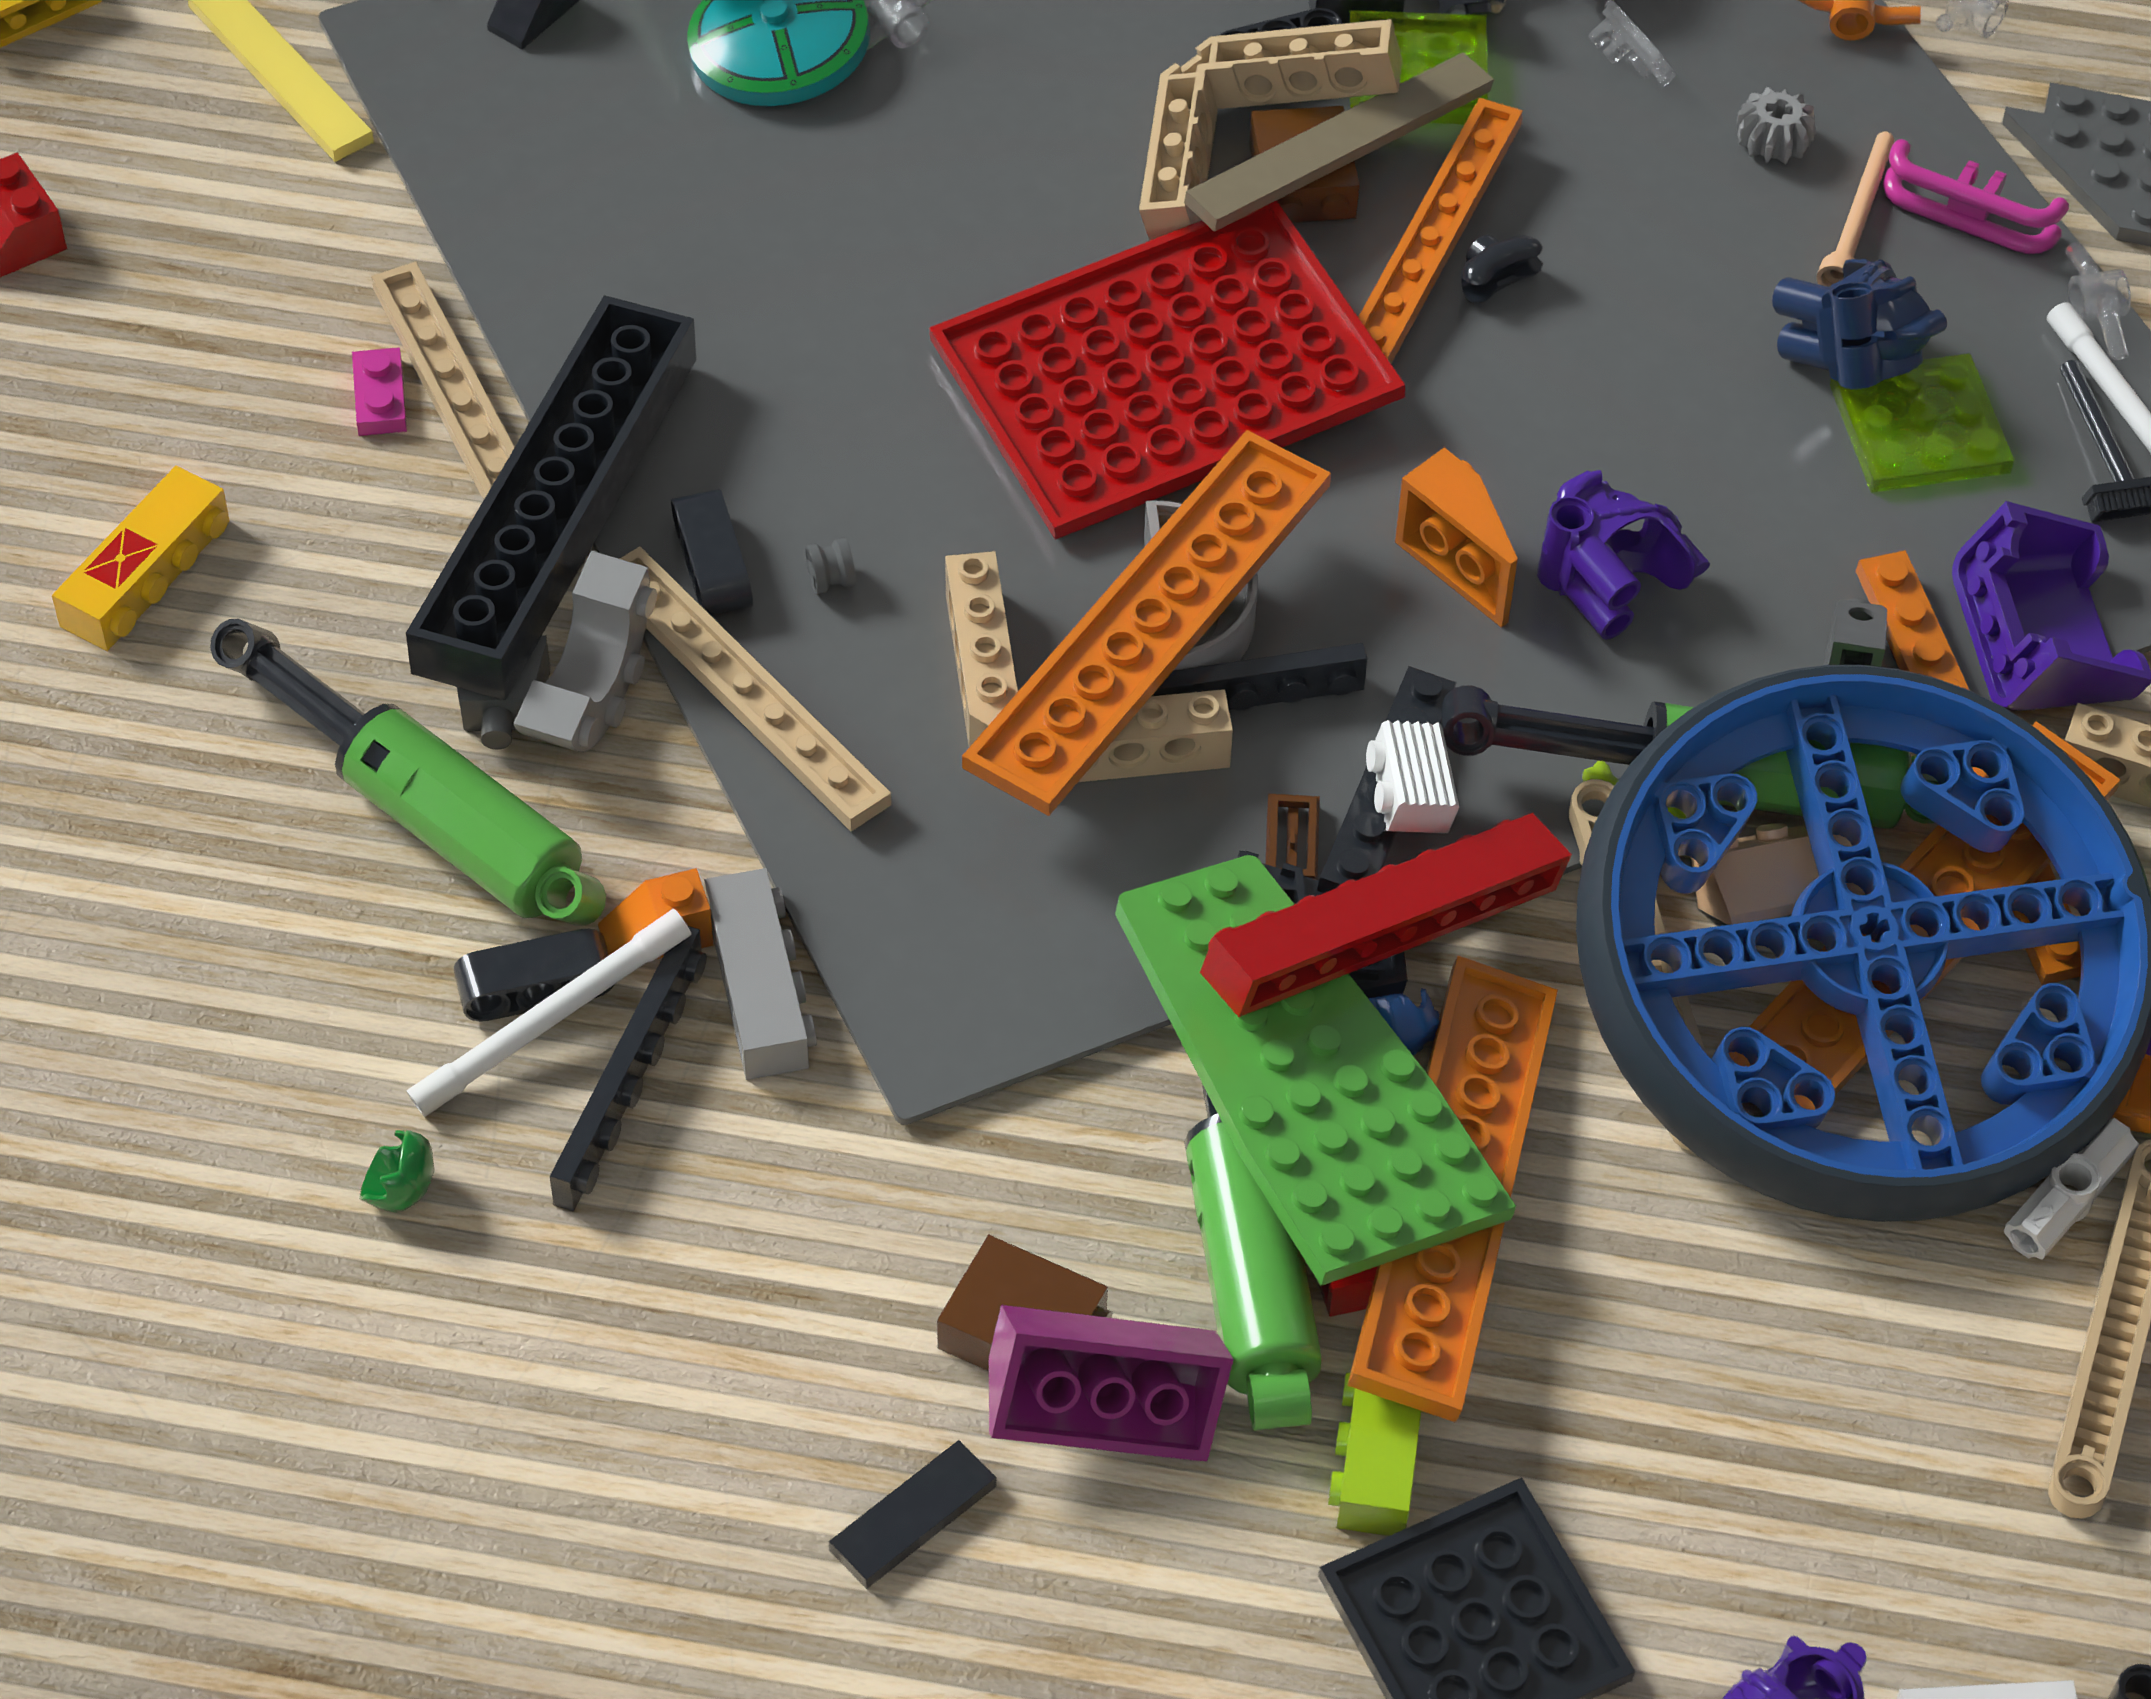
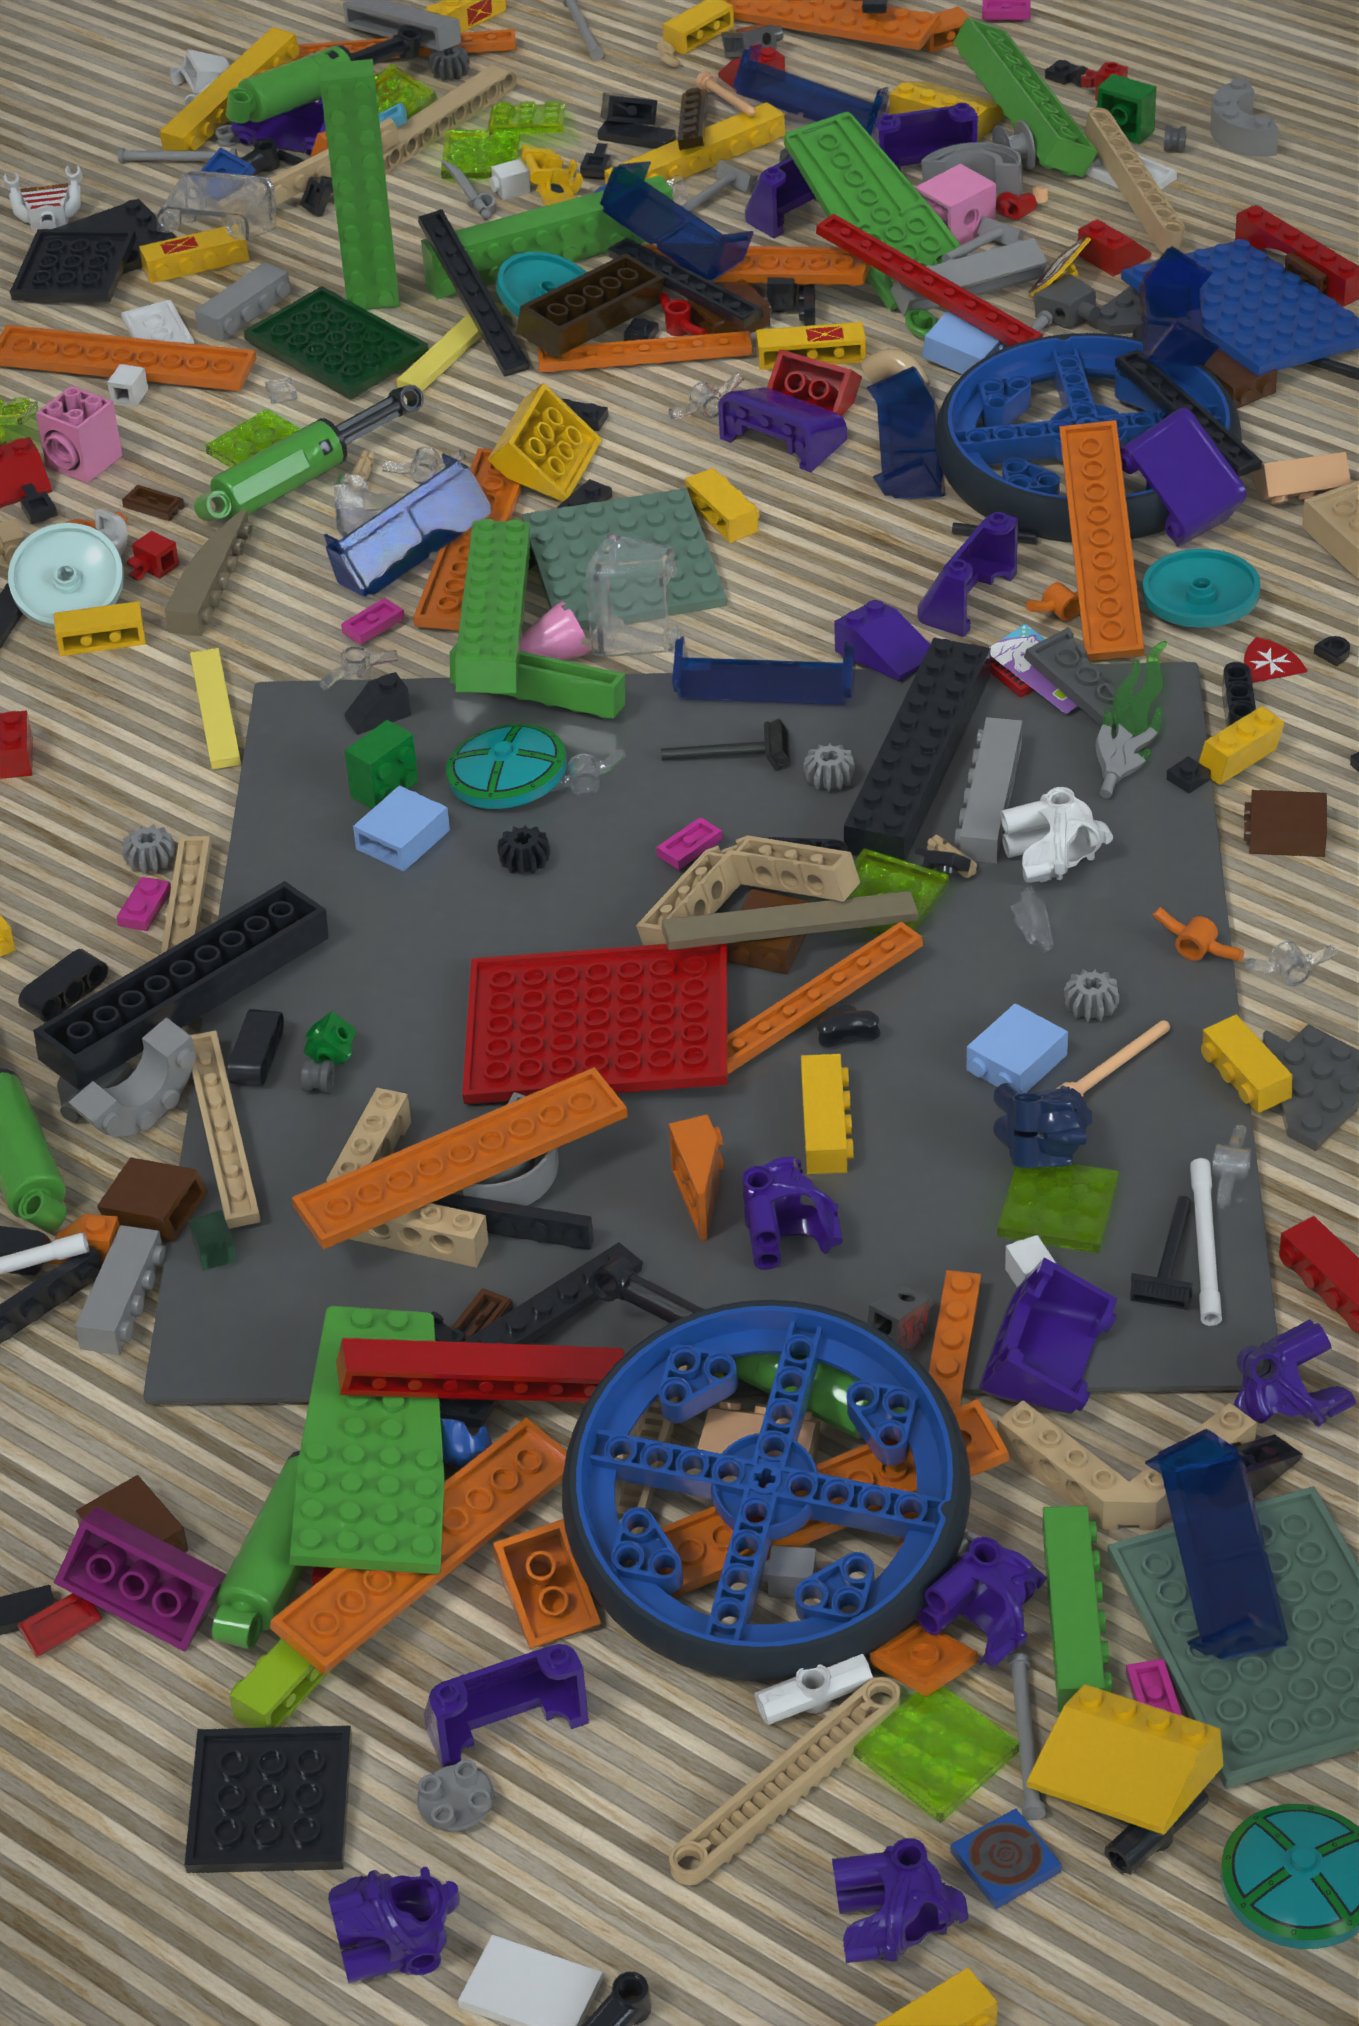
camera: 30 degrees right, 10 degrees down
white brick [1366,720,1459,833] -> none
dark pink piece [1883,139,2069,254] -> none
none -> black beam [18,949,108,1022]
none -> red tile [18,1593,103,1658]
none -> reddish brown brick [97,1157,208,1242]
none -> light grey gear [122,824,175,875]
none -> clear green brick [189,1210,237,1271]
none -> green brick [303,1011,357,1066]
none -> green brick [344,720,419,809]
none -> light blue brick [353,785,450,872]
none -> light grey dish [417,1760,494,1831]
none -> dark purple windscreen [424,1644,589,1768]
none -> orange slope [492,1519,601,1649]
none -> black gear [497,824,551,875]
none -> dark pink plate [656,817,723,870]
none -> light grey brick [761,1545,817,1600]
none -> yellow brick [801,1054,854,1174]
none -> light blue brick [966,1003,1068,1093]
none -> white brick [1005,1235,1056,1288]
none -> yellow brick [1201,1014,1292,1113]

